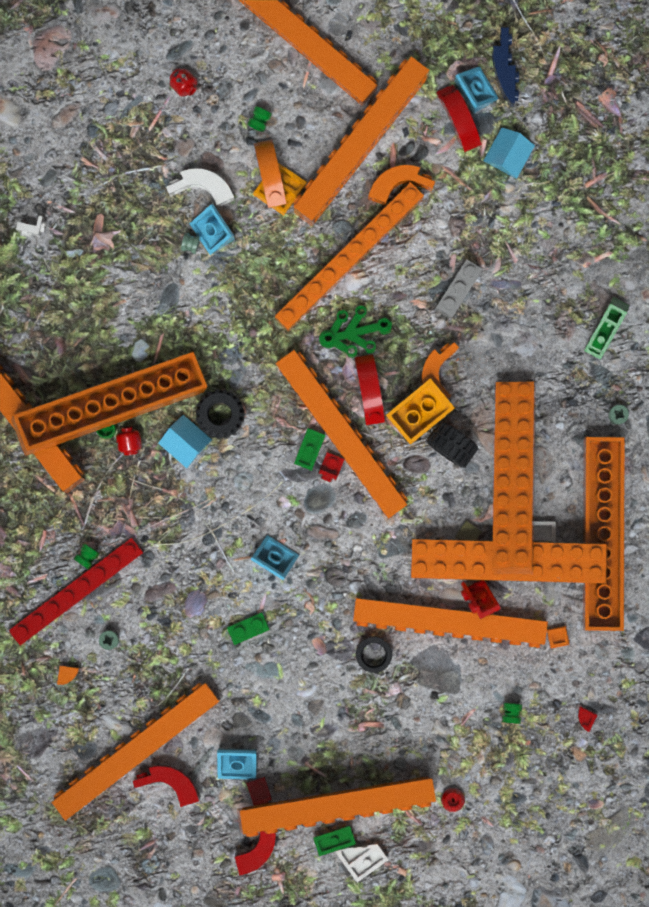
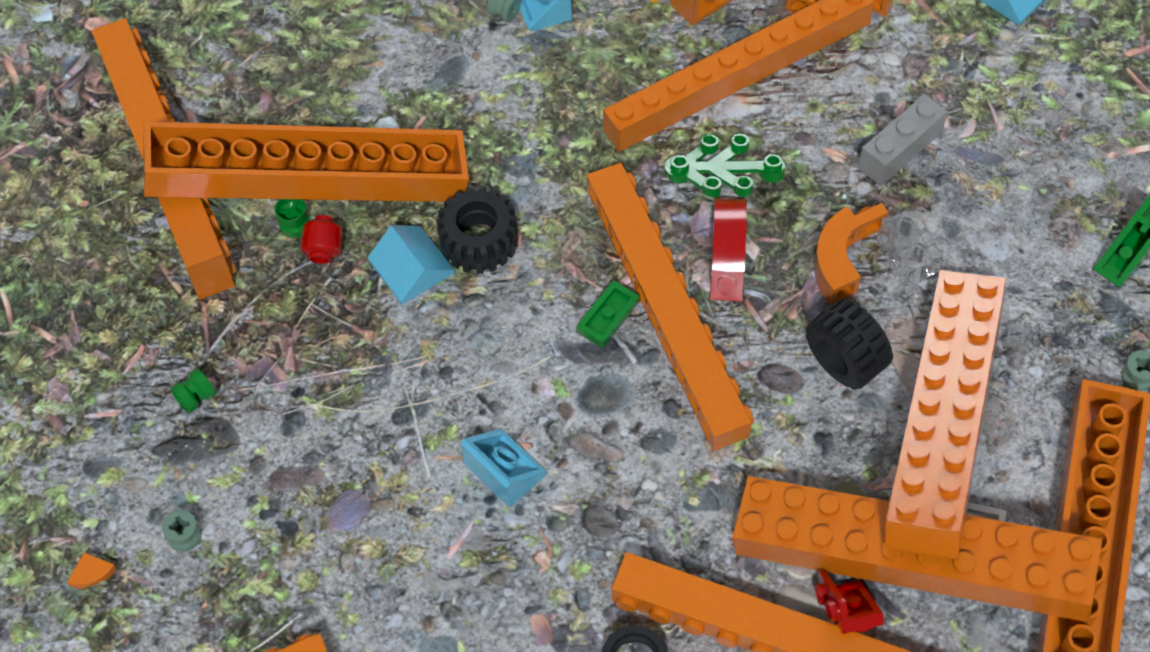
camera: 15 degrees right, 25 degrees down
red plate [8,538,143,646] -> none
green plate [227,613,270,645] -> none
red bracket [318,452,345,482] -> none
light orange slope [386,378,455,445] -> none

